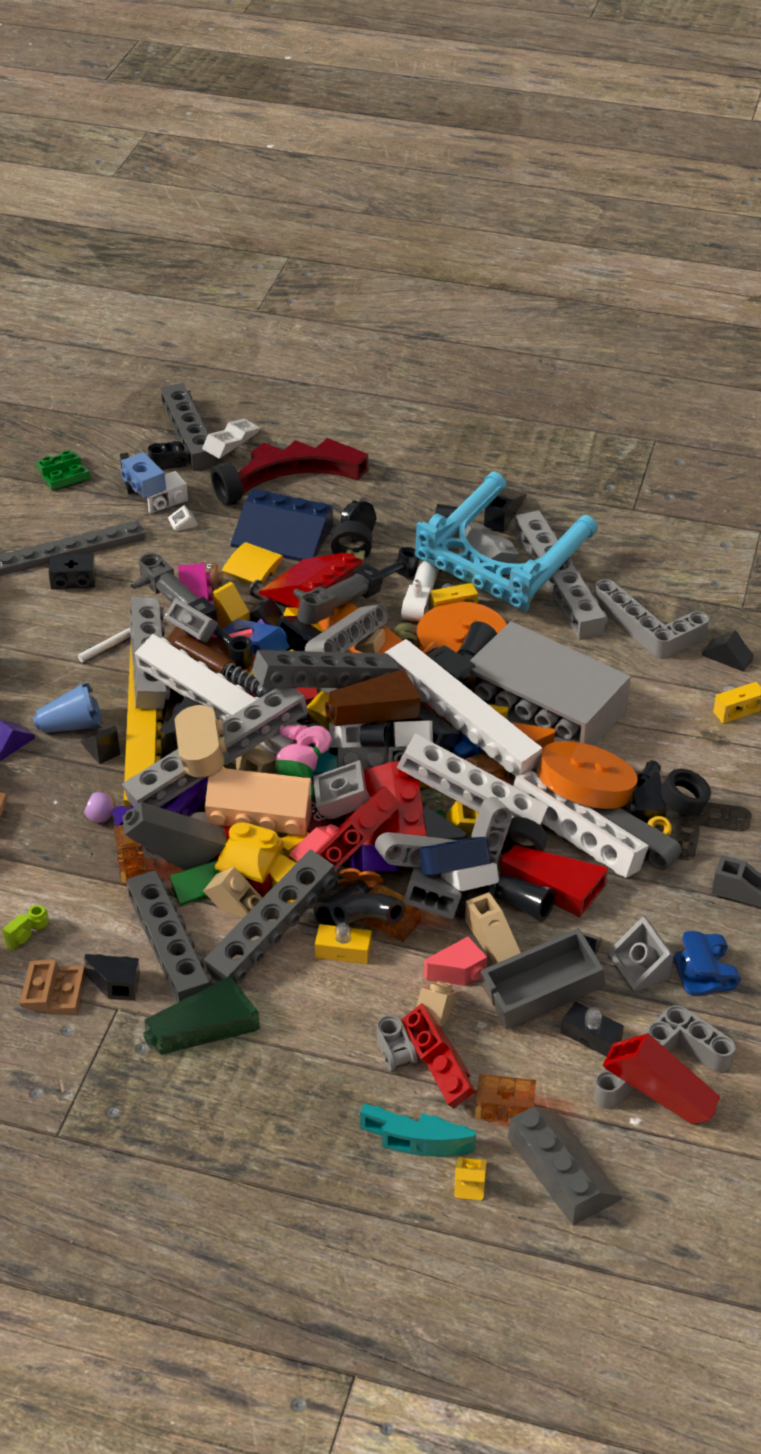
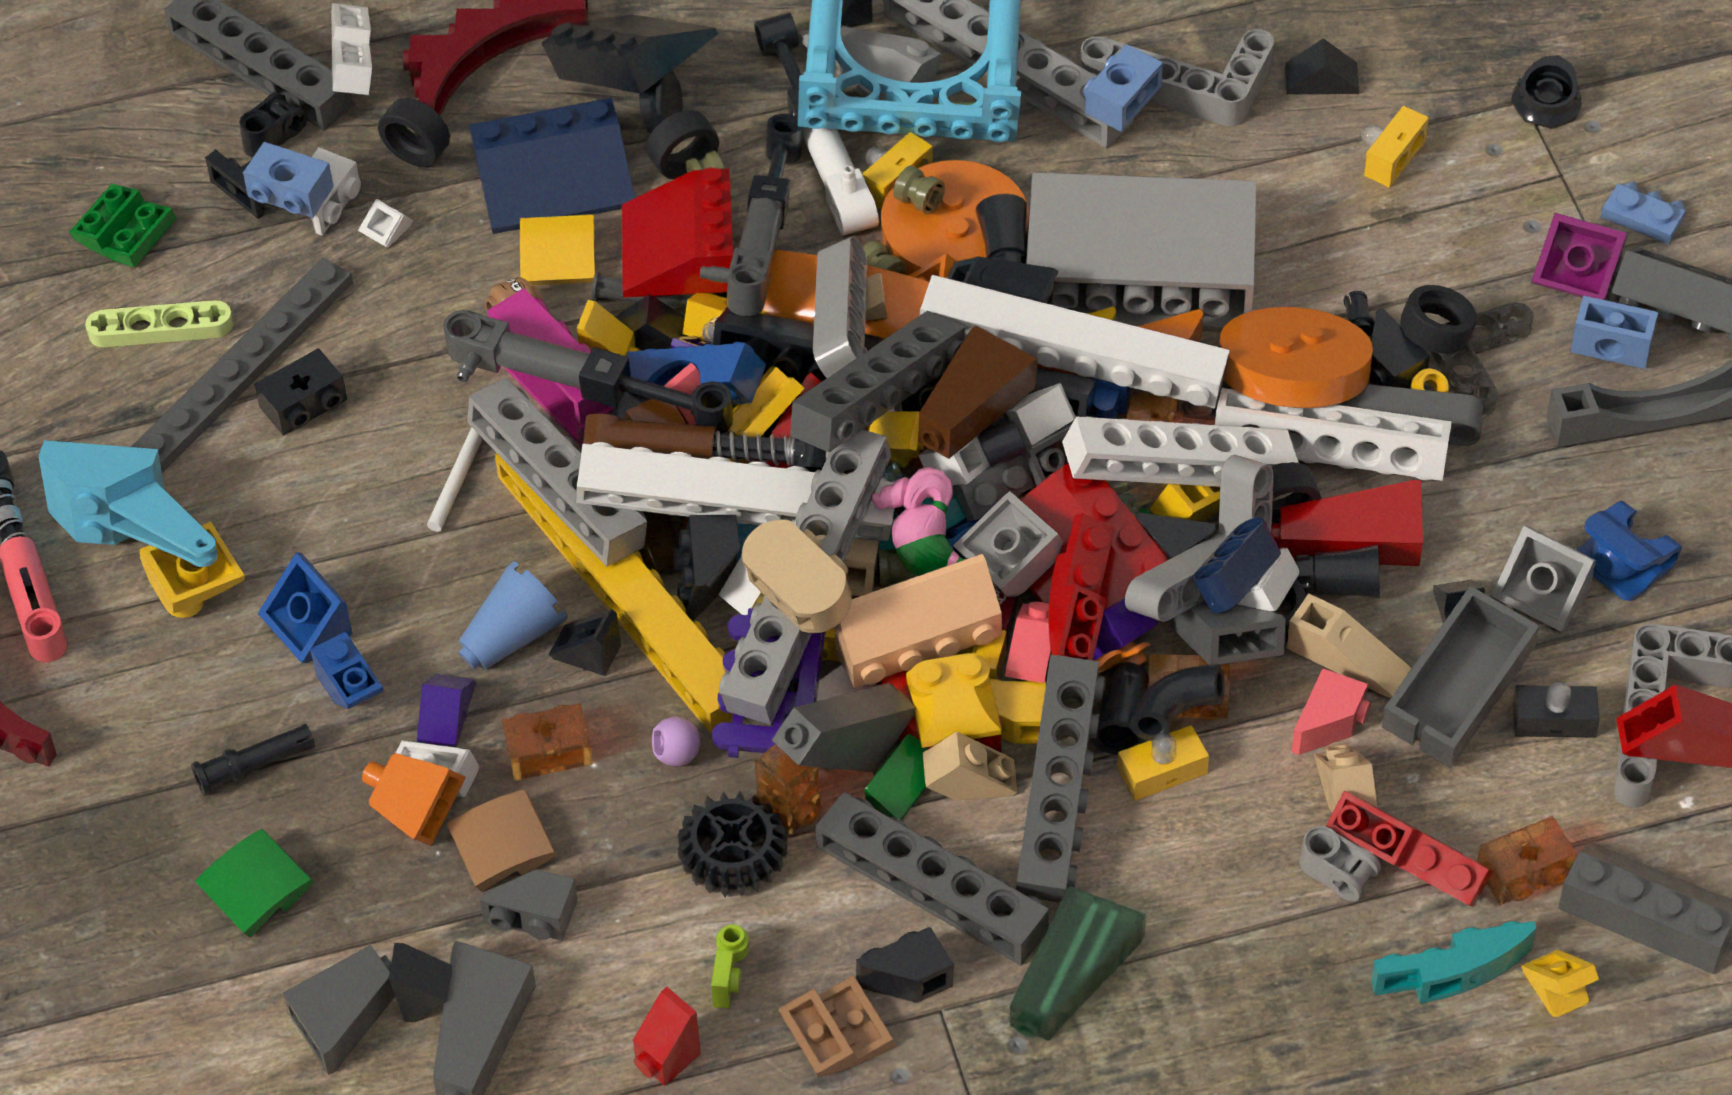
camera: 30 degrees left, 10 degrees up
light grey slope [164,598,218,643] -> none
none -> yellowish green beam [85,300,234,347]
none -> clear orange brick [502,703,593,781]
none -> black slope [541,15,719,94]
none -> black gear [677,791,788,898]
none -> olive wheel [893,166,945,214]
none -> medium blue brick [1083,44,1163,132]

